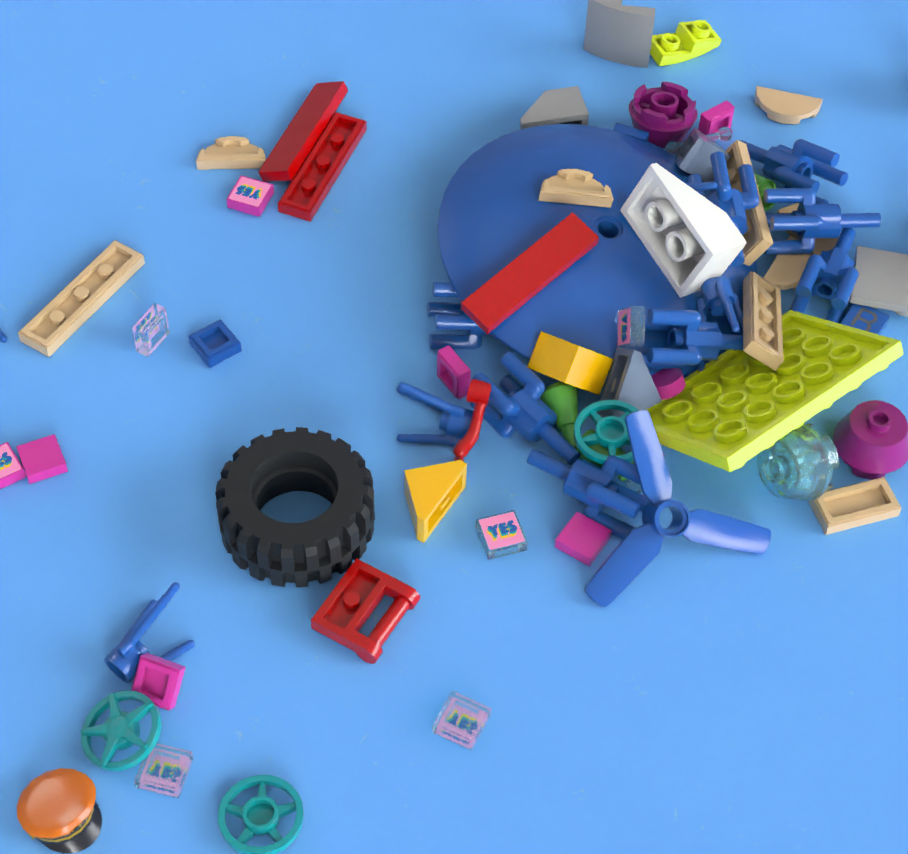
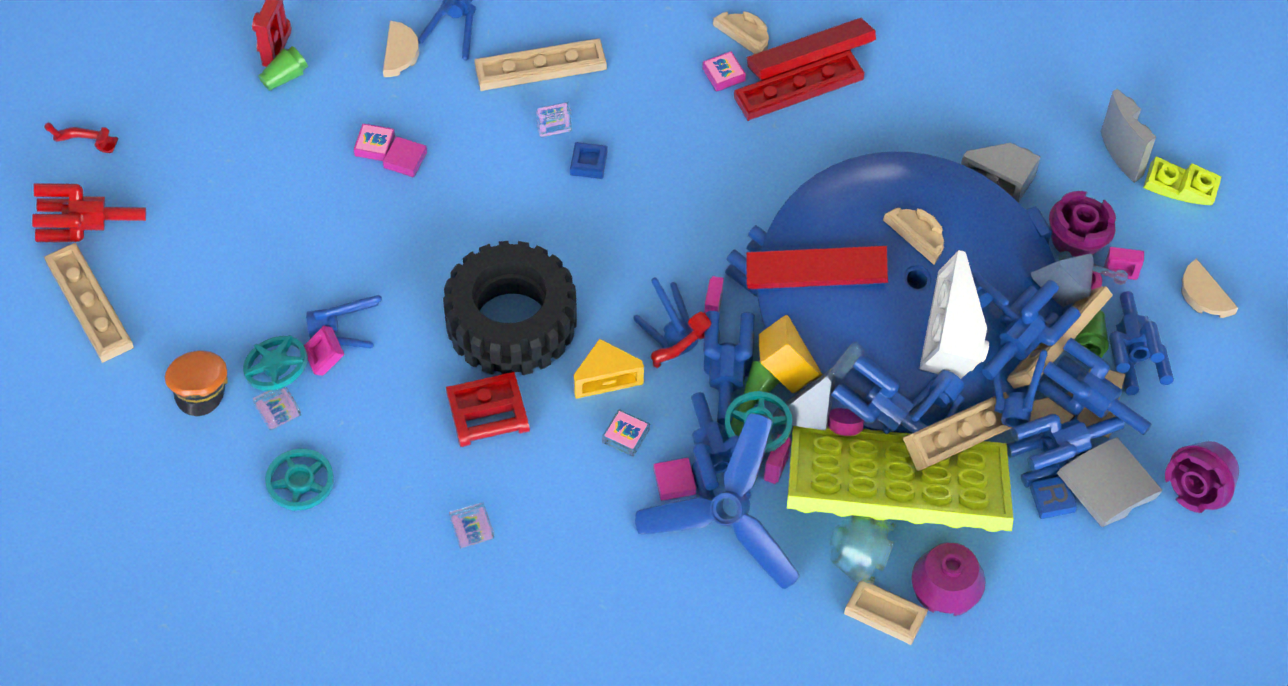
camera: 45 degrees right, 5 degrees up
none -> blue plant [993,350,1047,428]

